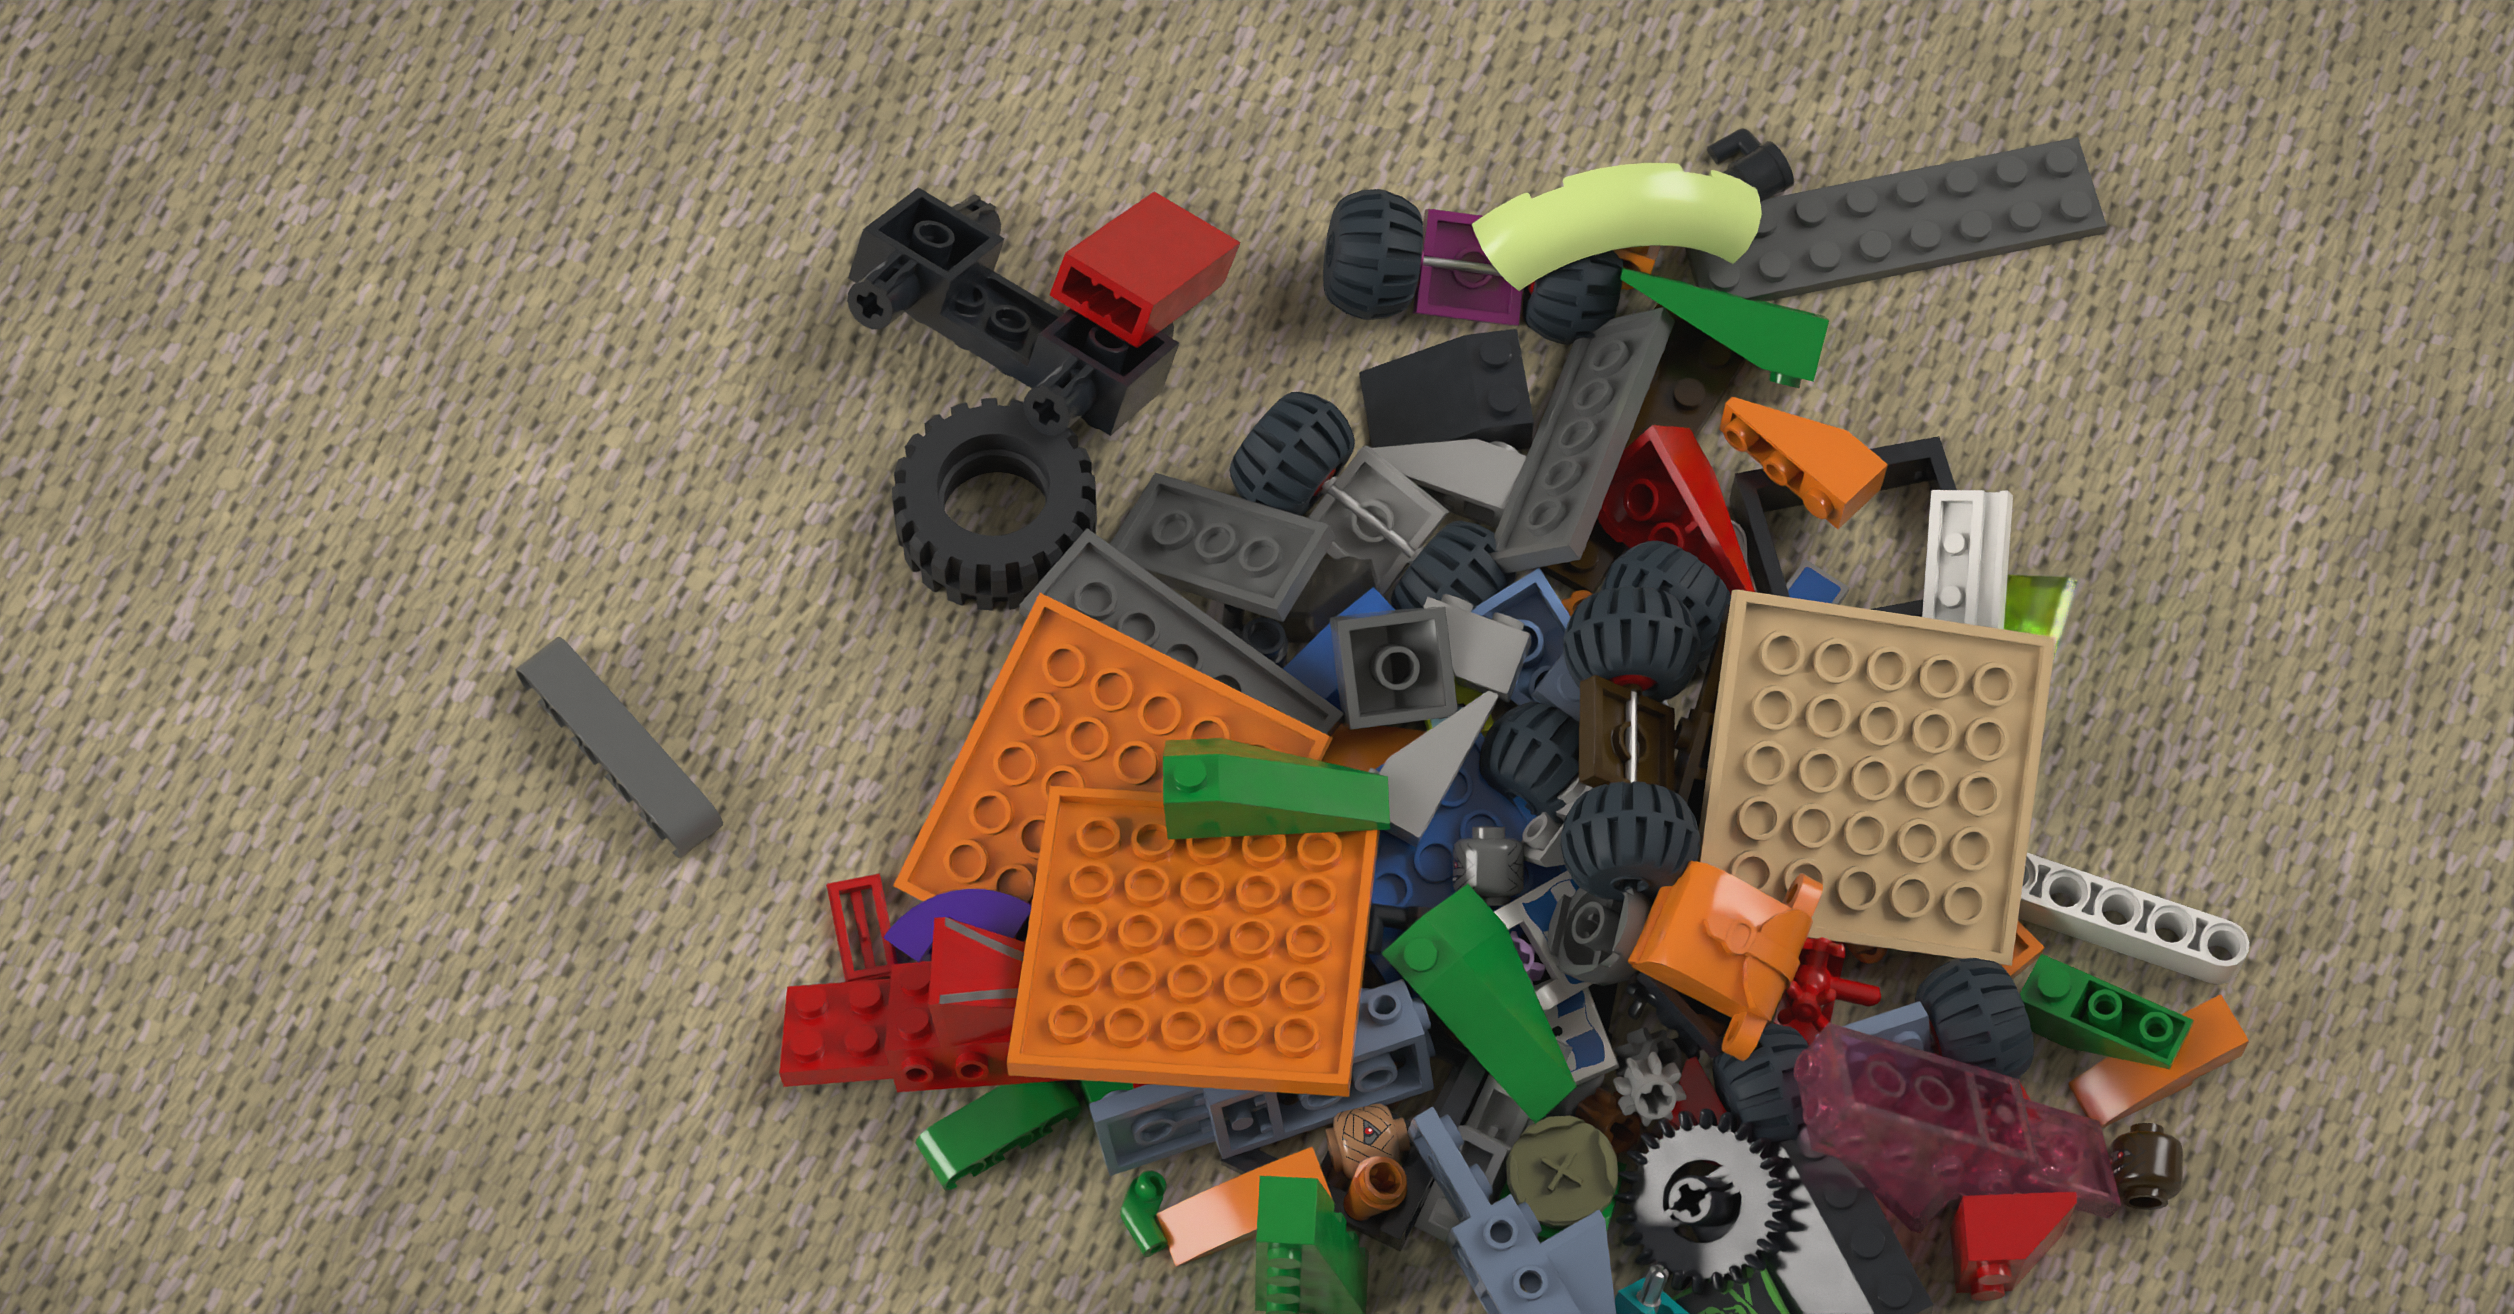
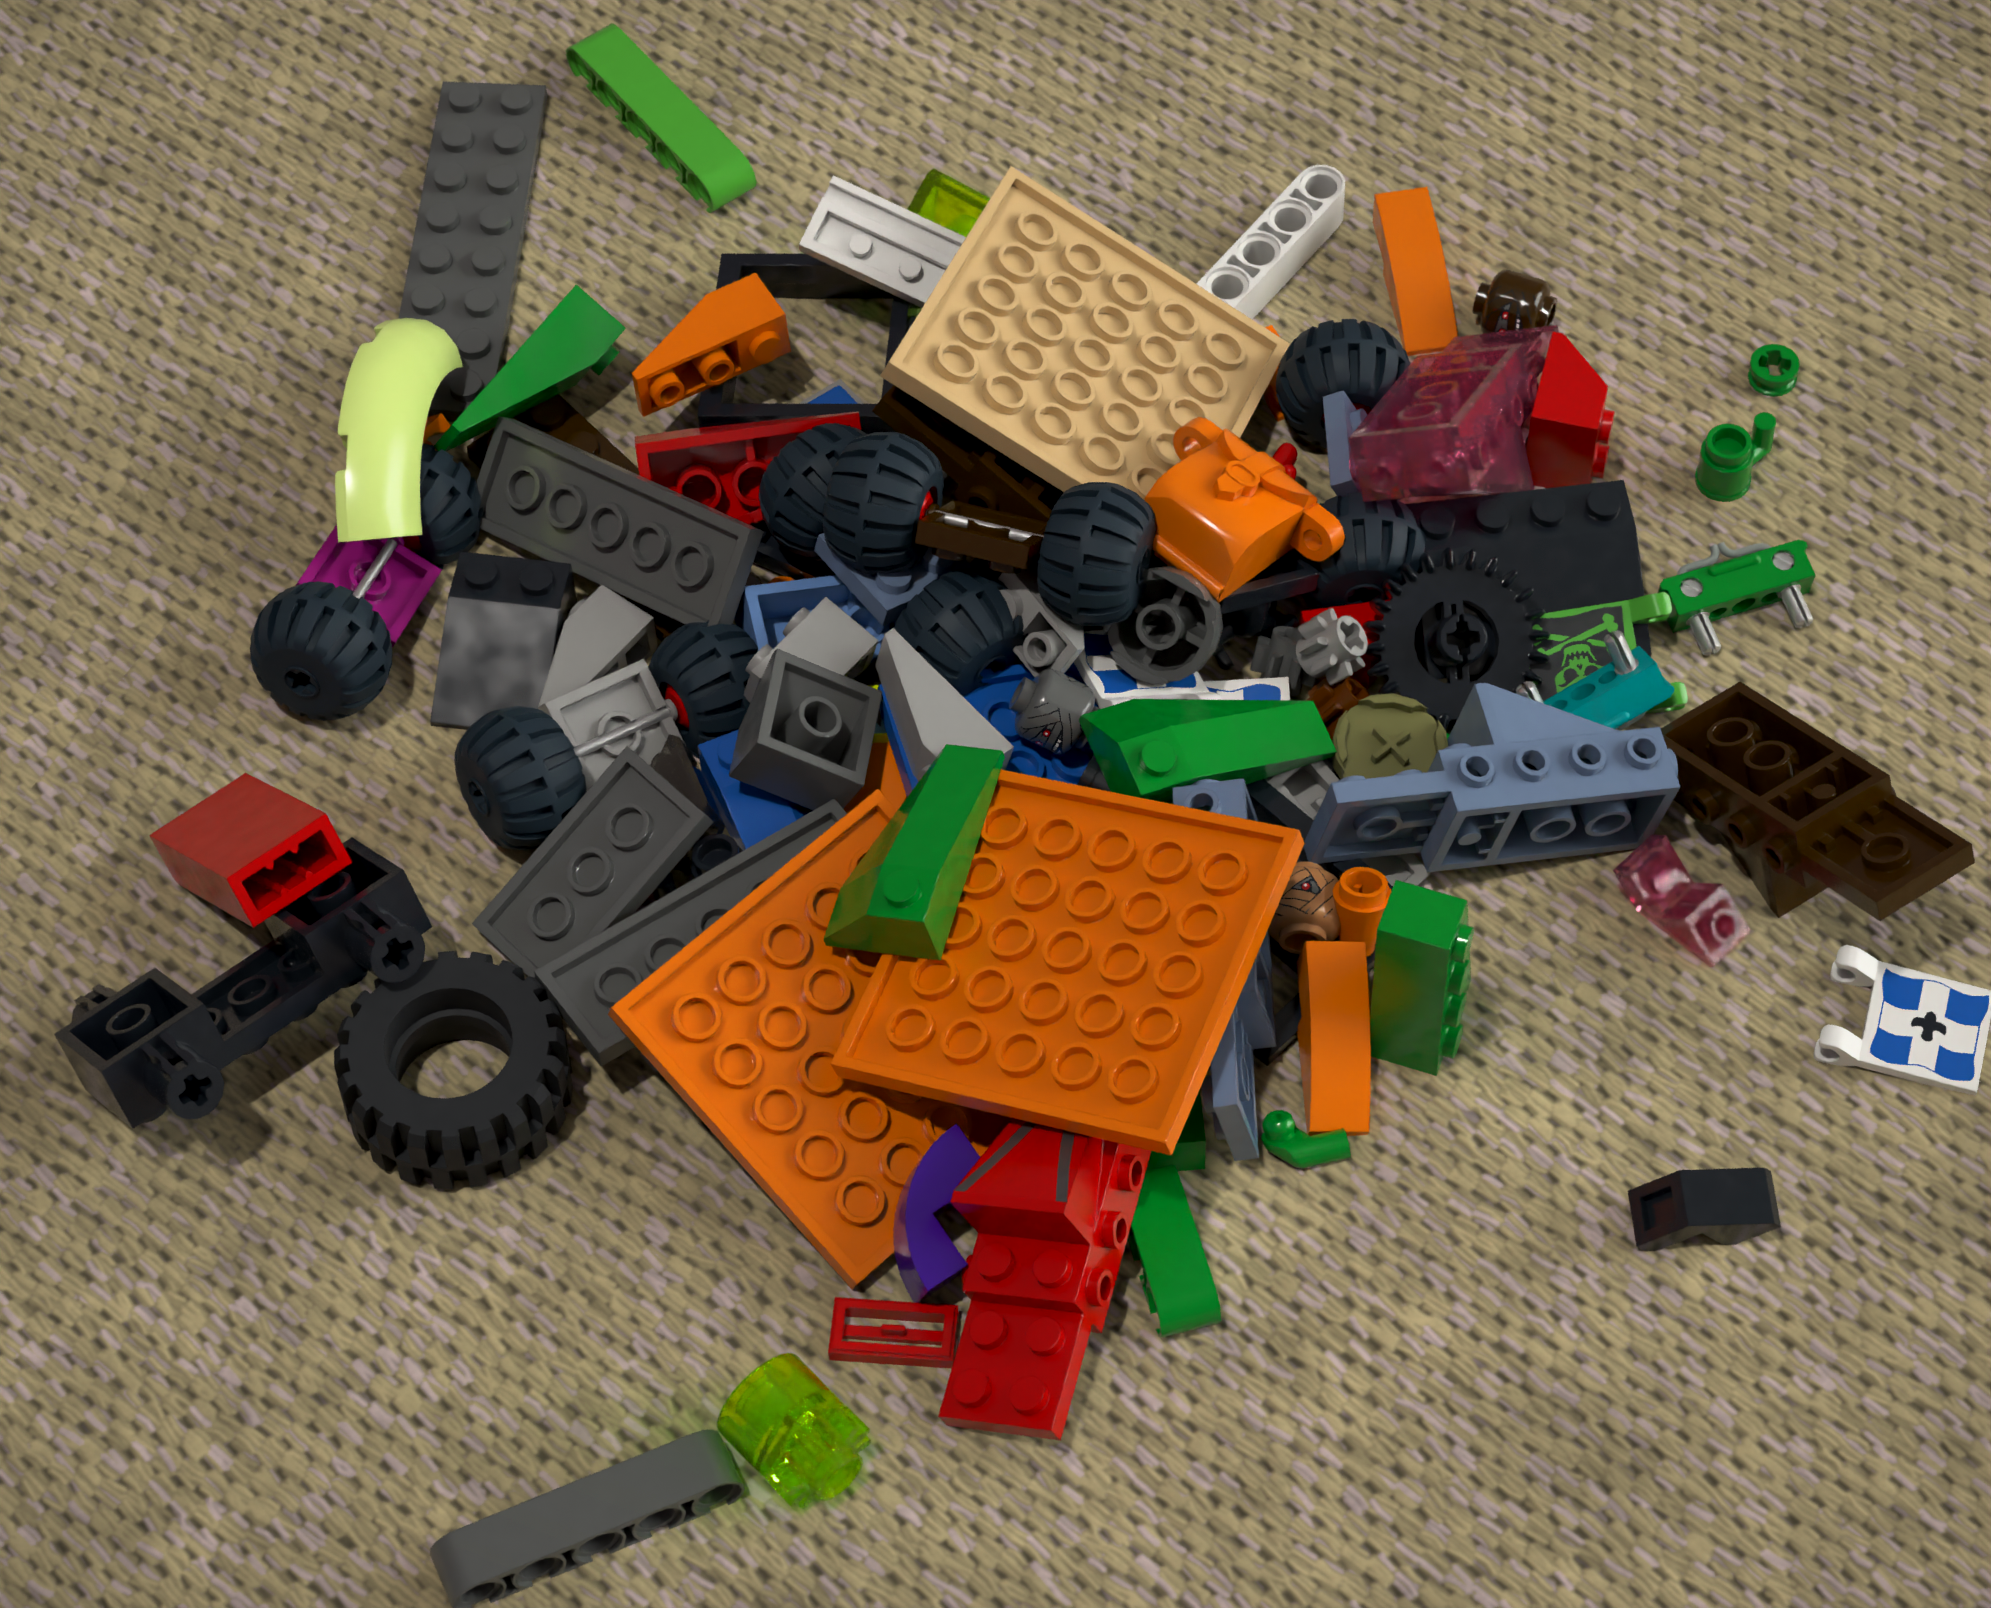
camera: 70 degrees left, 10 degrees down
black piece [1707,128,1794,202] -> none
green slope [2020,953,2194,1069] -> none
none -> bright green beam [566,23,756,213]
none -> clear neon green gear [717,1353,871,1509]

